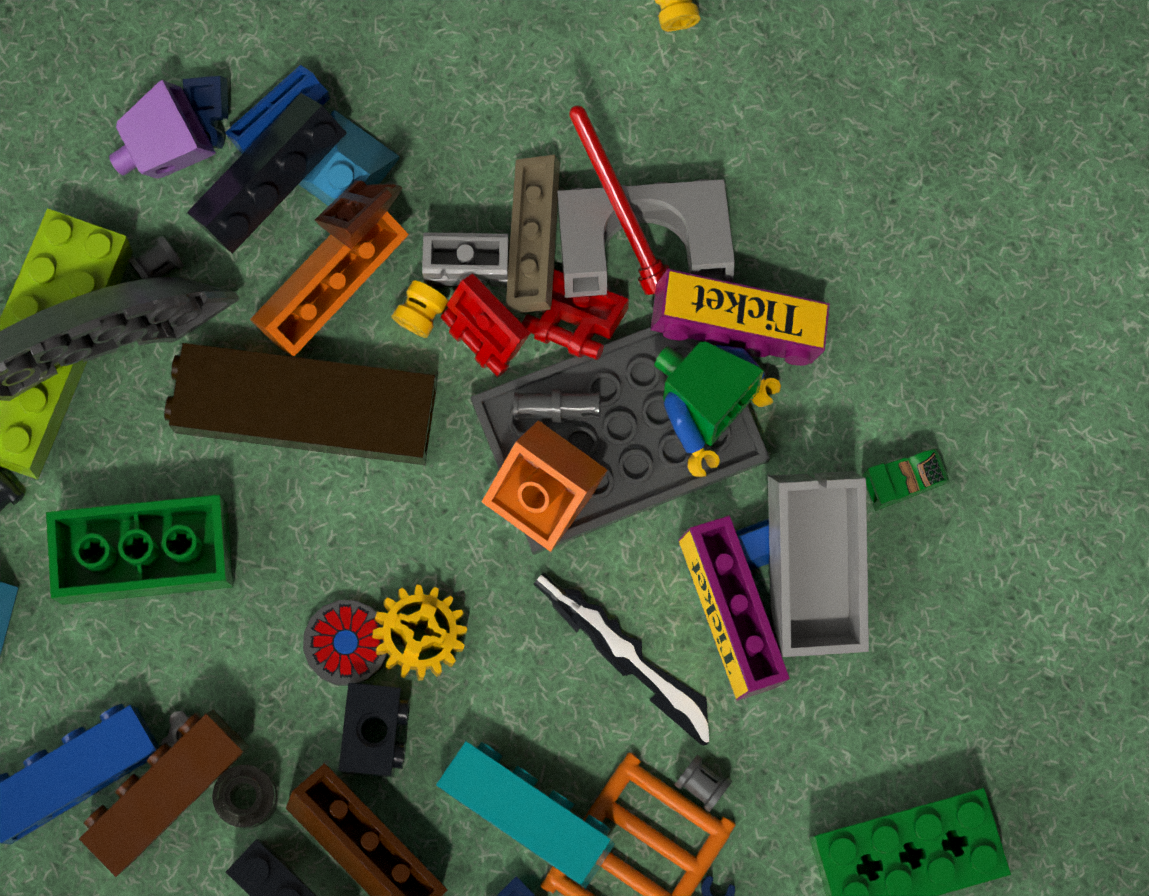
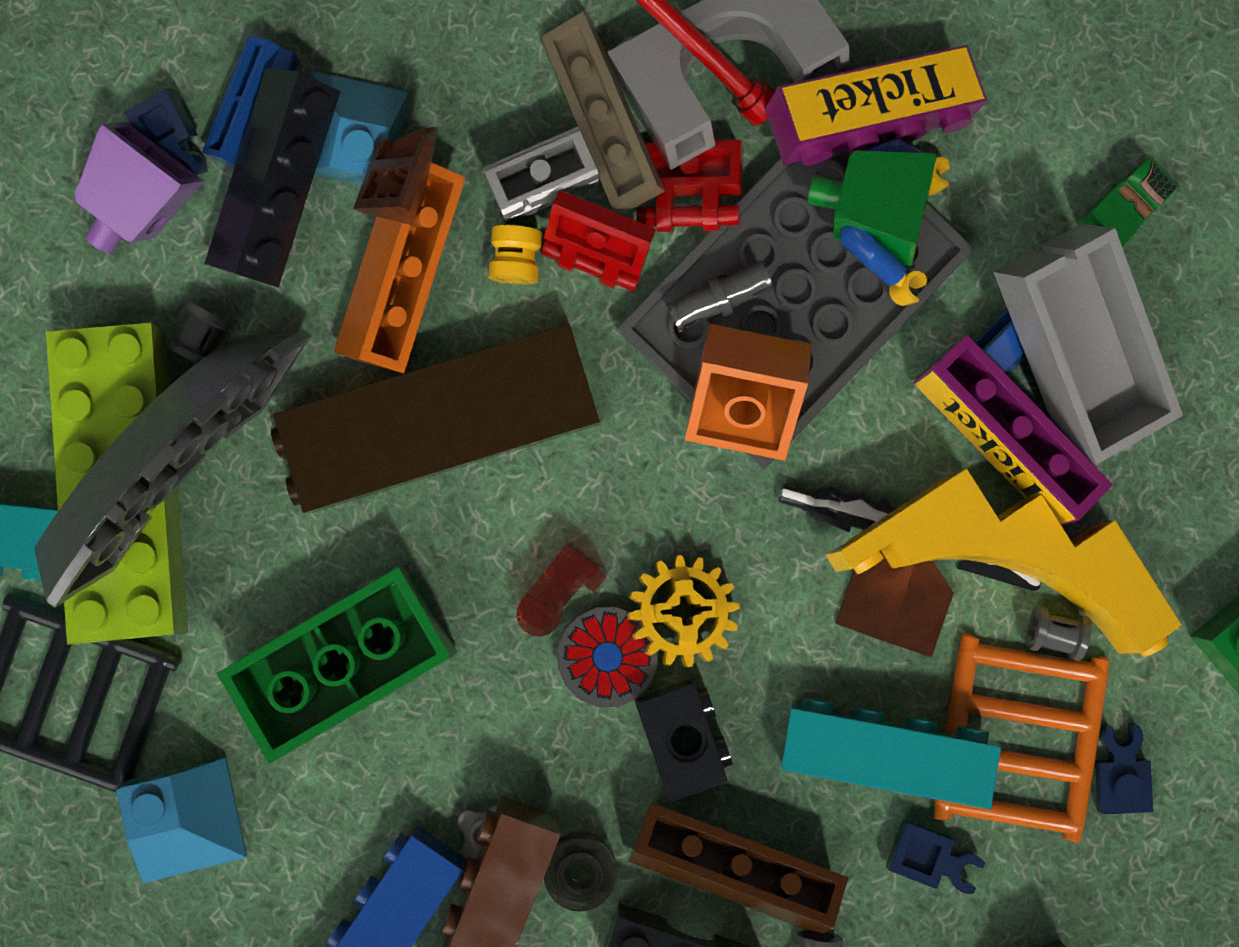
camera: 25 degrees left, 10 degrees up
none -> clear red leg [516,543,608,637]
none -> yellow arch [826,468,1182,657]
none -> copper slope [835,553,954,657]

